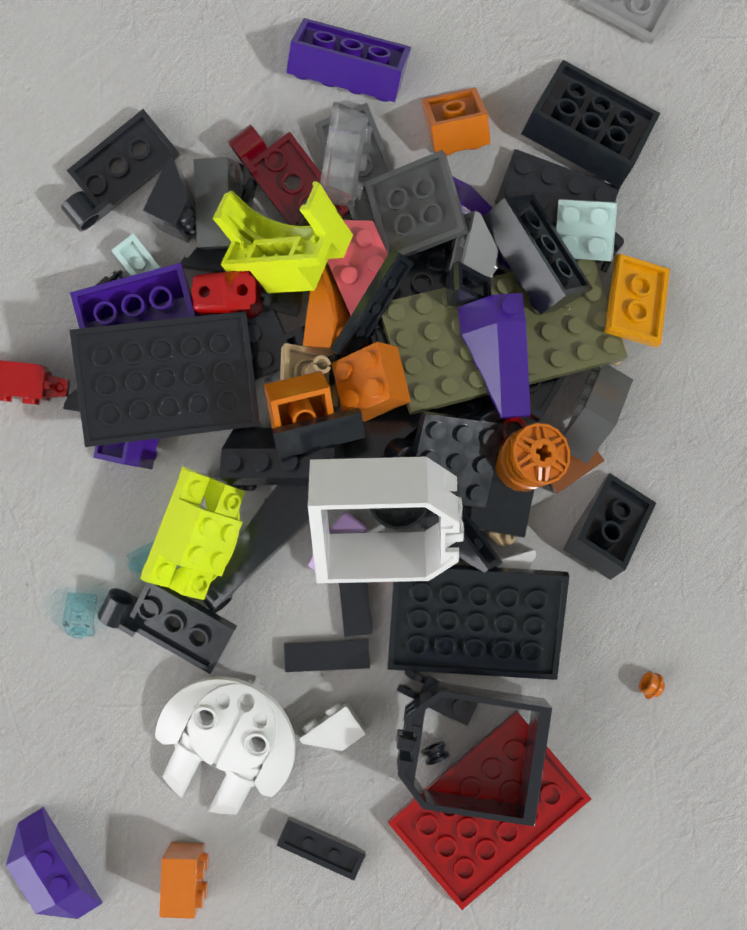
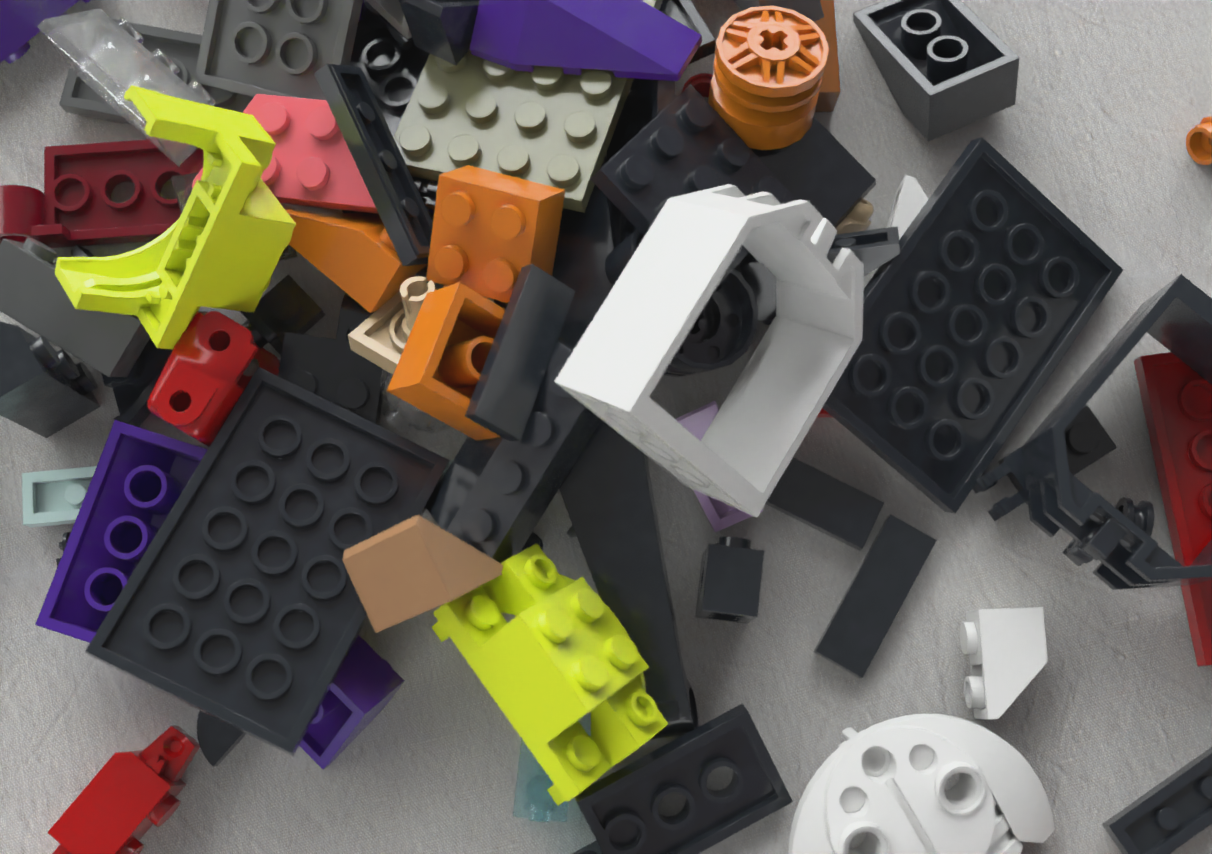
camera: 60 degrees left, 10 degrees down
none -> medium nougat slope [342,515,503,633]
none -> black brick [695,536,764,624]

